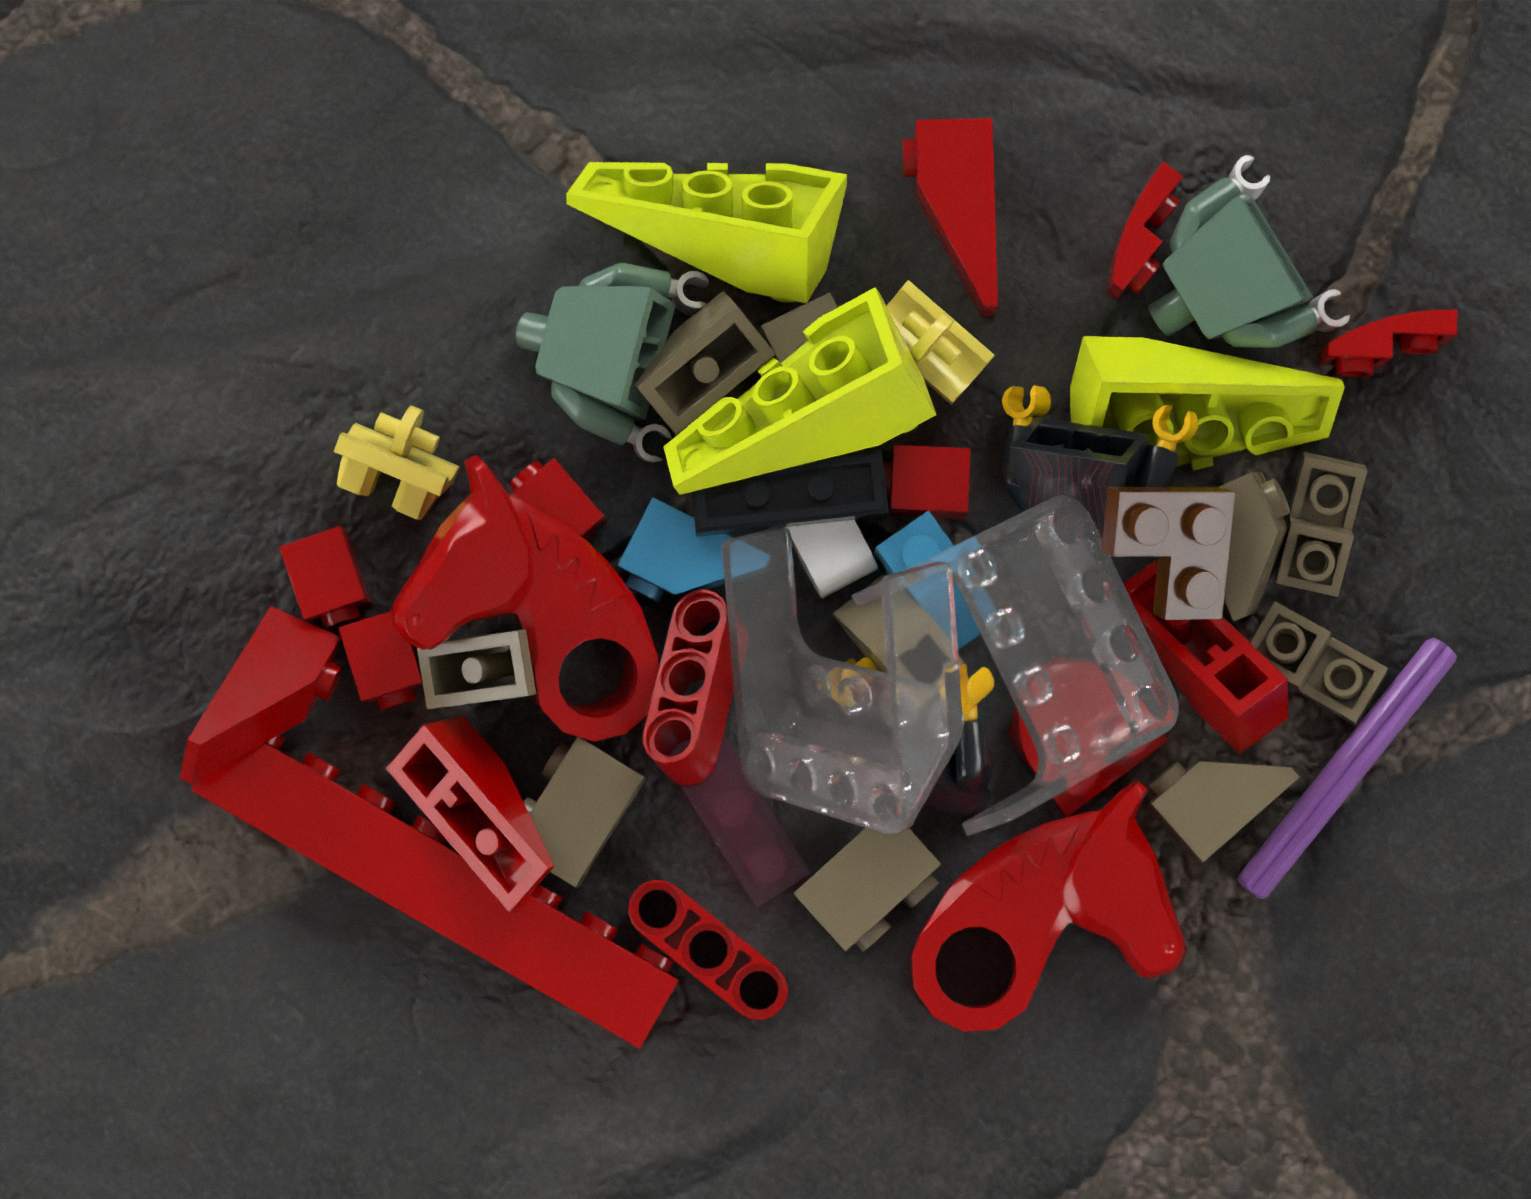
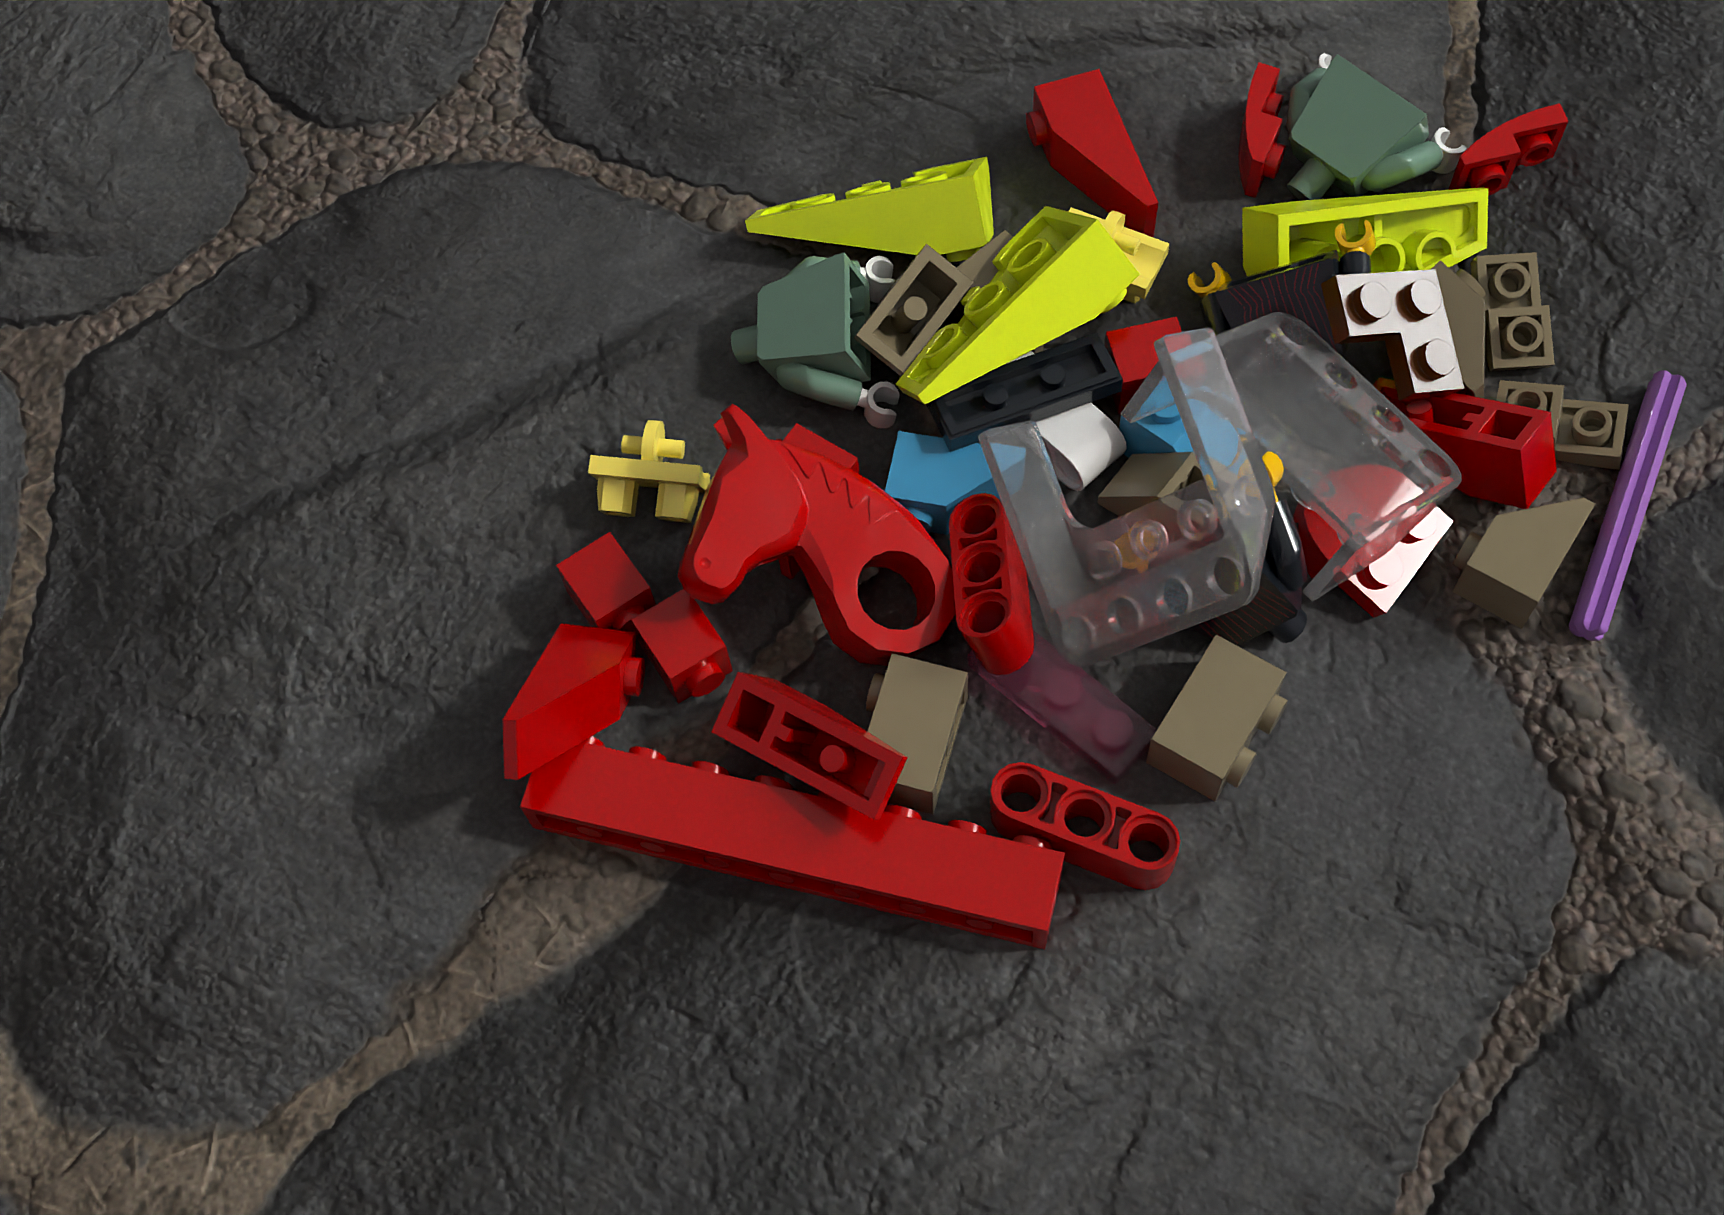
camera: 10 degrees left, 20 degrees down
dark tan slope [417,629,536,710] -> none
red animal [910,780,1186,1032] -> none

